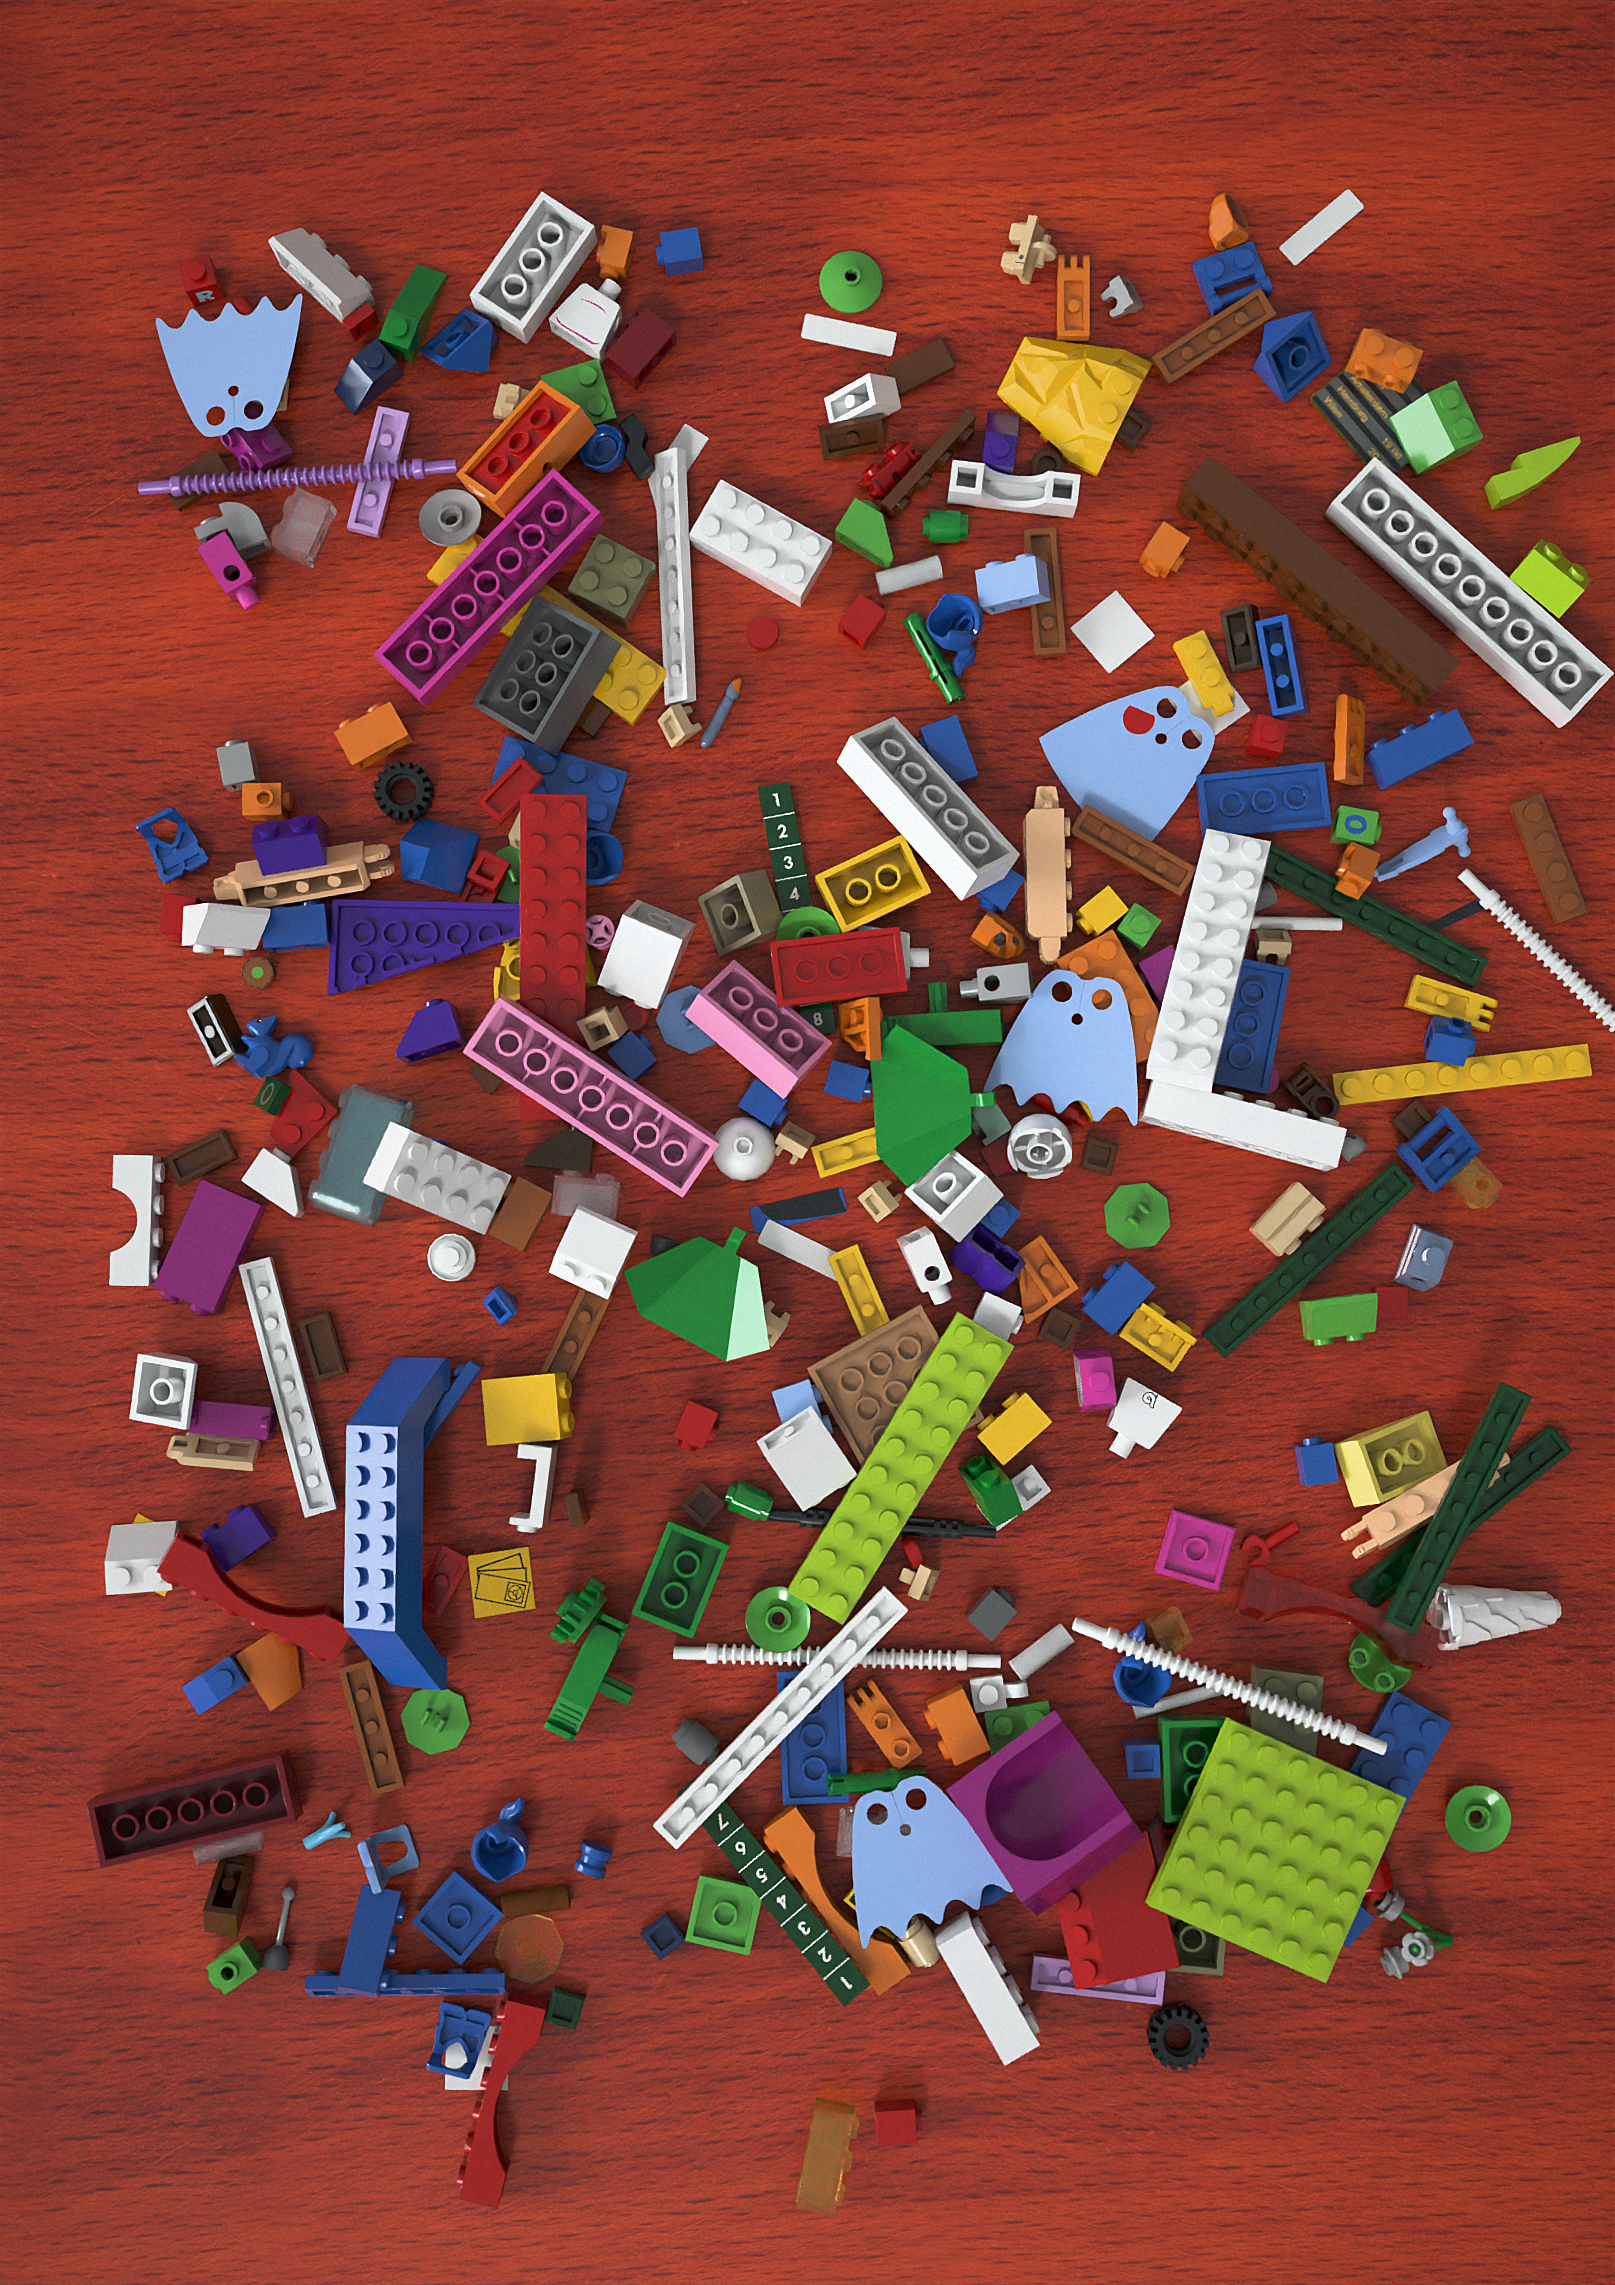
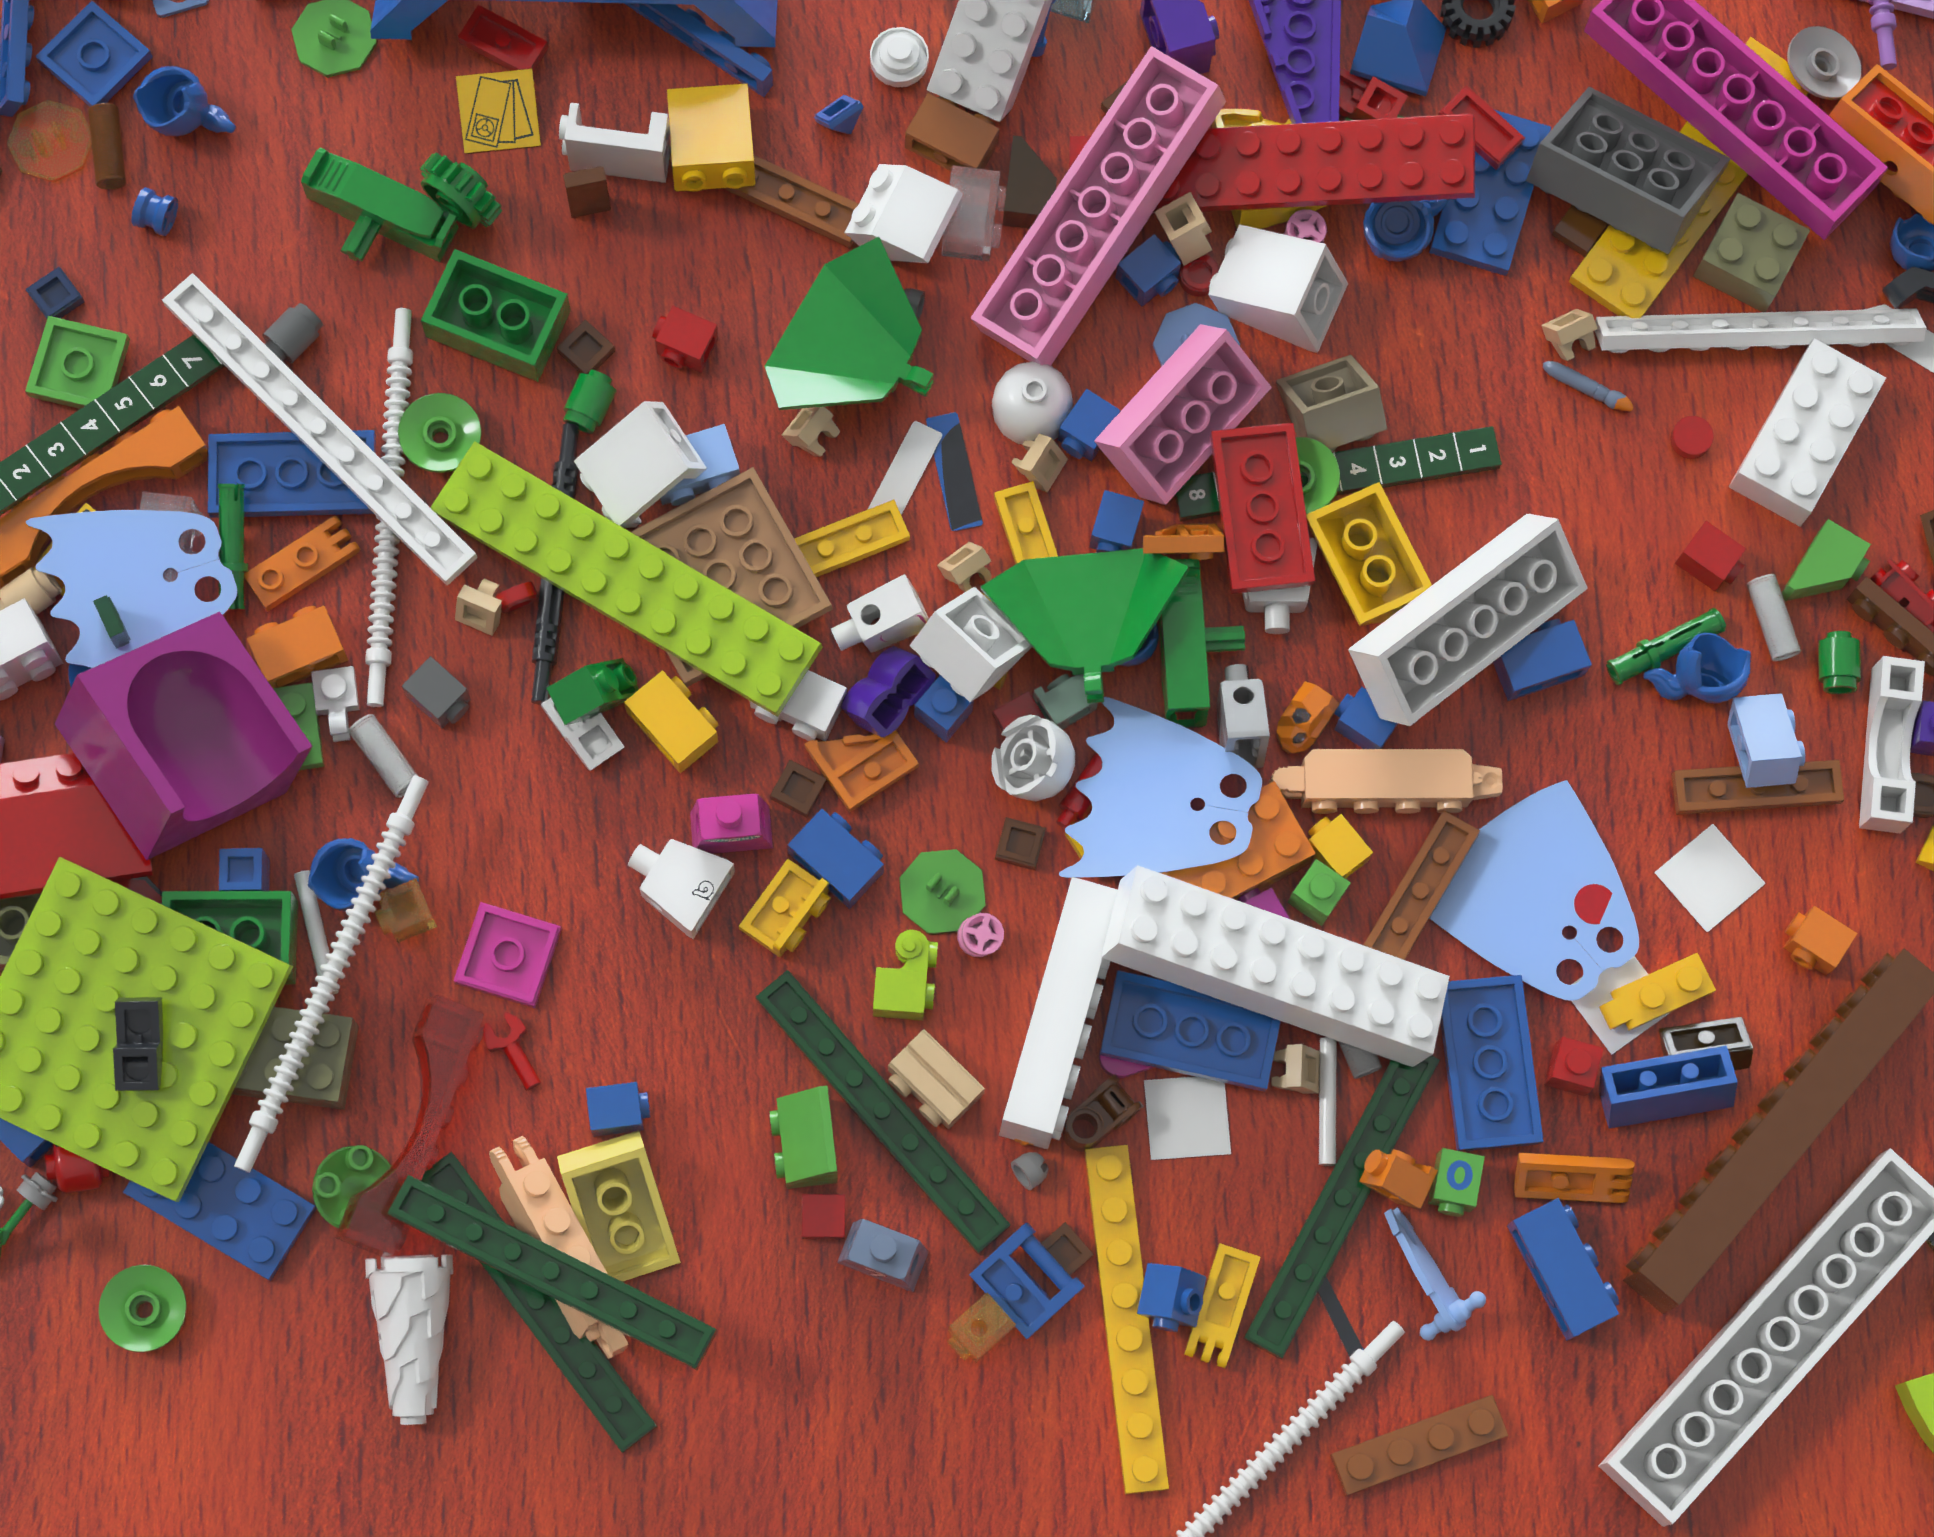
camera: 85 degrees right, 10 degrees down
lime slope [1509,539,1592,618] -> none
none -> dark green tile [93,595,131,649]
none -> black slope [113,997,163,1091]
none -> lime brick [873,929,938,1020]
none -> bright pink wheel [957,913,1004,957]
none -> white sticker [1144,1076,1231,1160]

